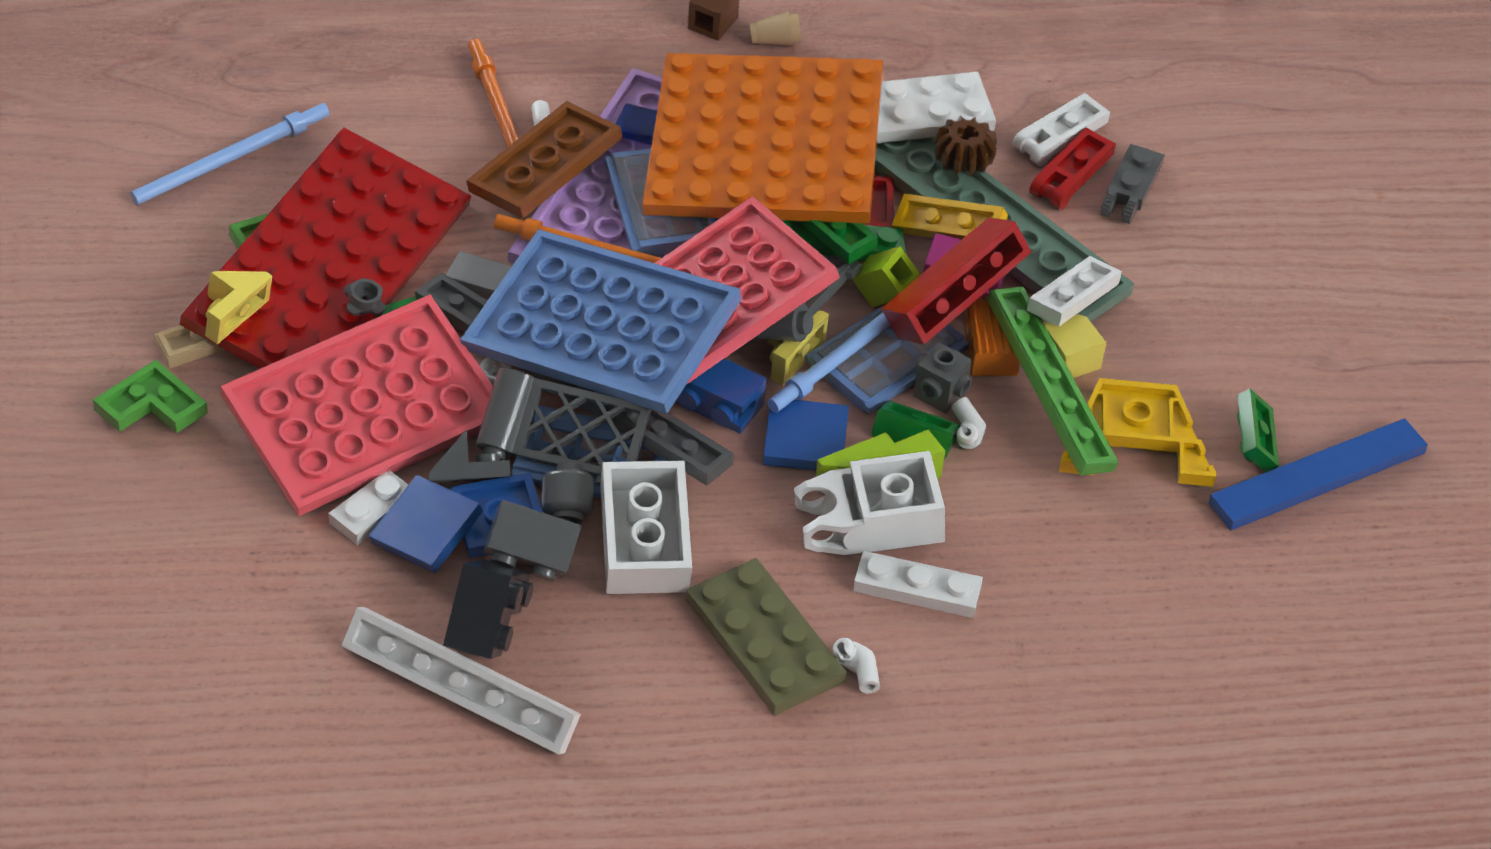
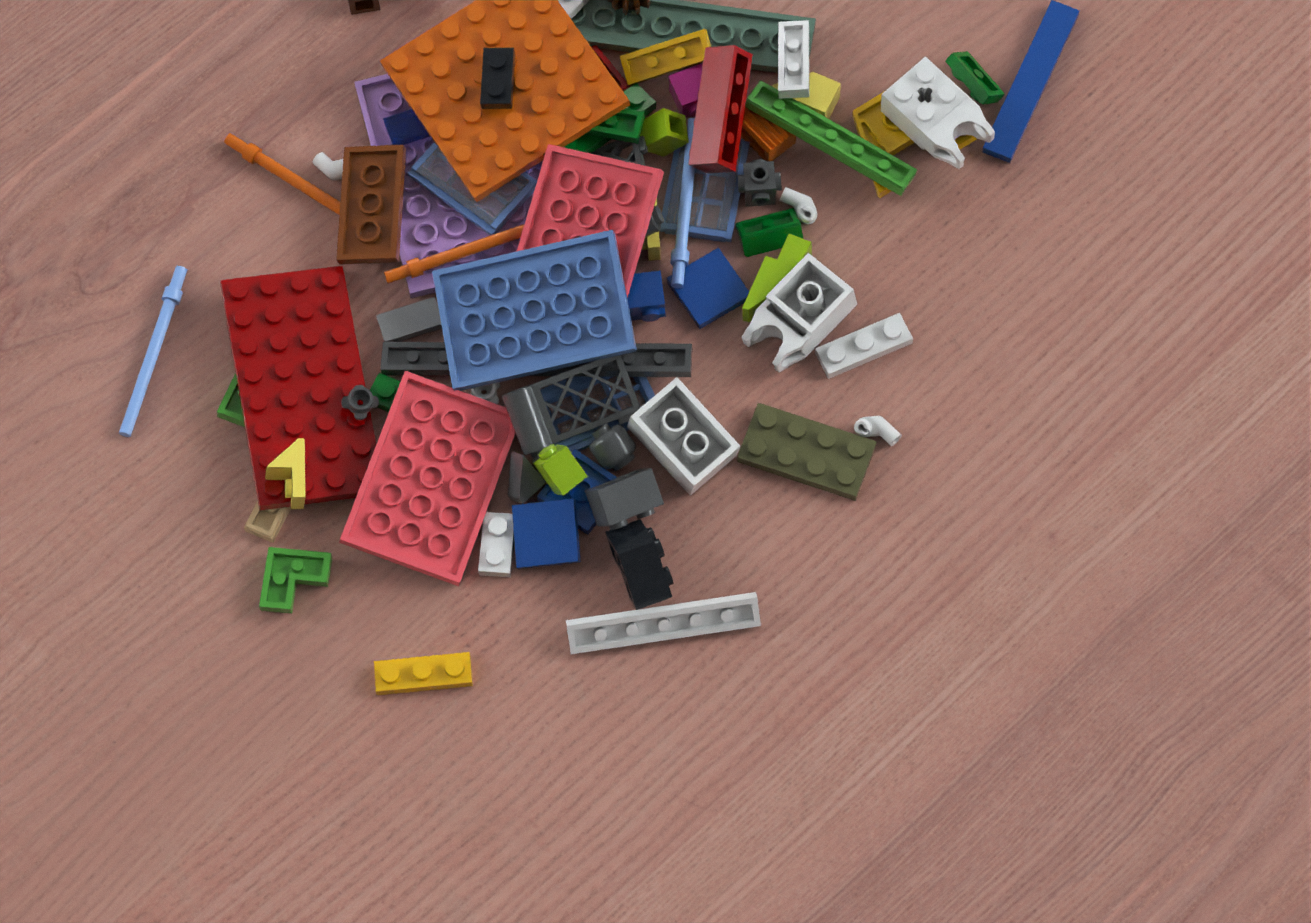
camera: 30 degrees left, 20 degrees up
none -> yellow plate [374,652,473,695]
none -> black plate [480,48,515,109]
none -> lime brick [533,444,588,496]
none -> white brick [881,57,995,169]

